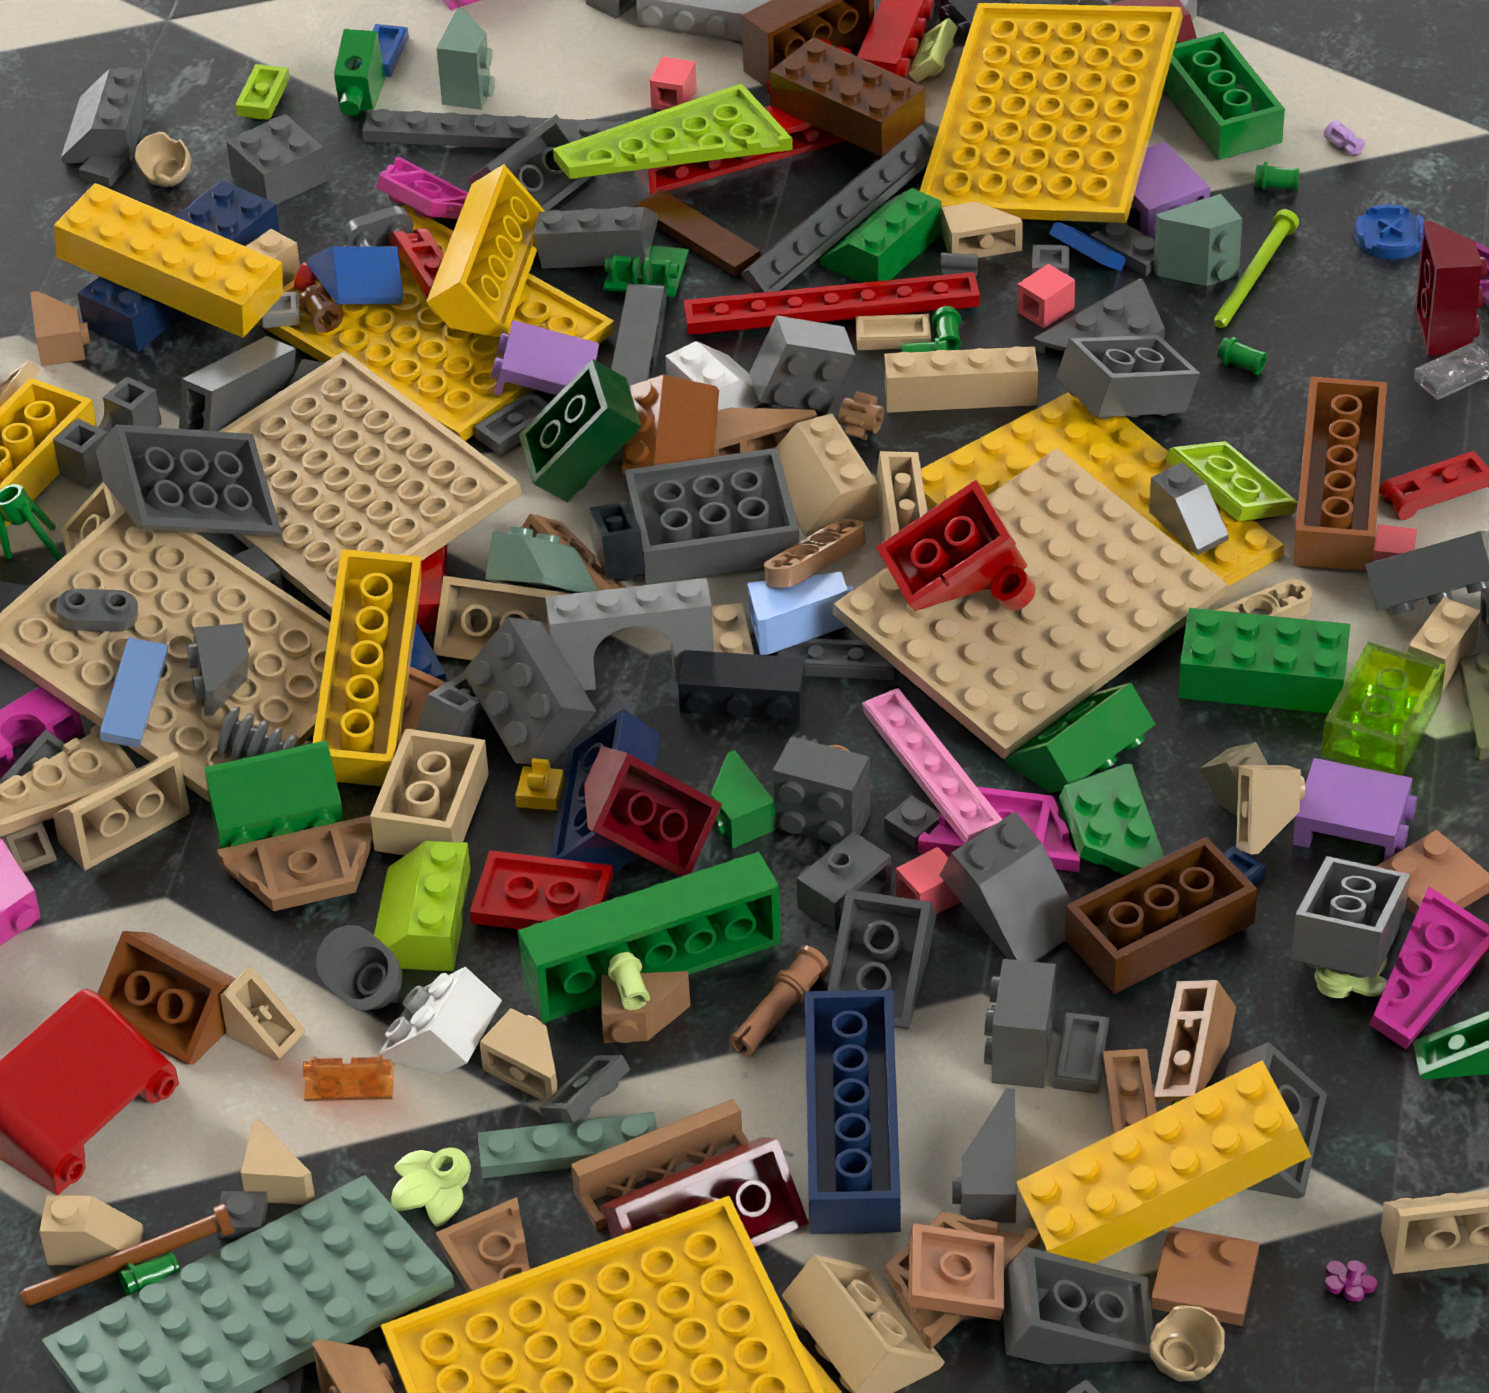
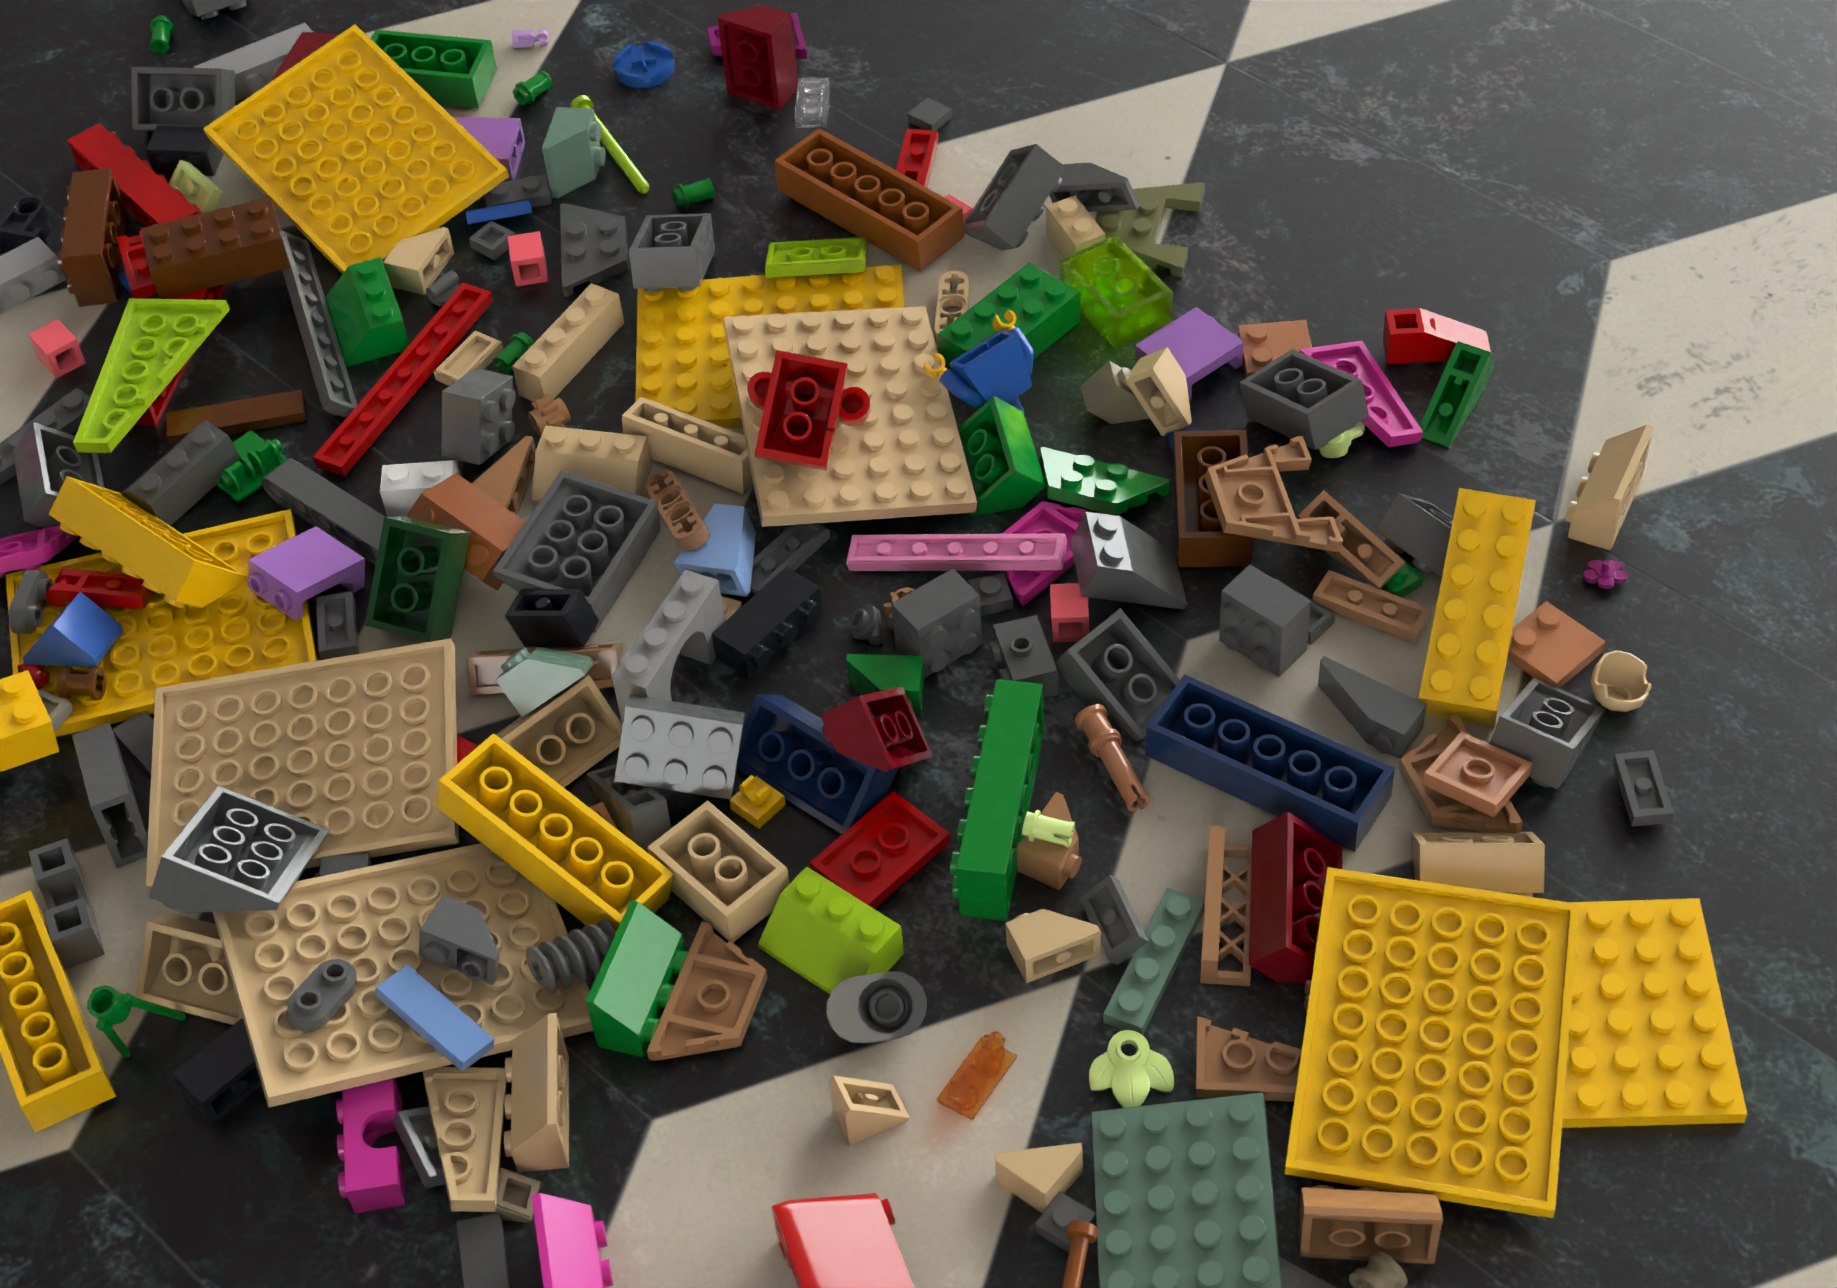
camera: 55 degrees left, 5 degrees up
dark orange slope [97,931,236,1064] -> none
white slope [379,967,502,1075] -> none
green pin [932,306,962,351] -> none
dark grey slope [1149,463,1229,555] -> none
none -> blue torso [923,310,1034,412]
none -> medium nougat wing [1205,436,1343,552]

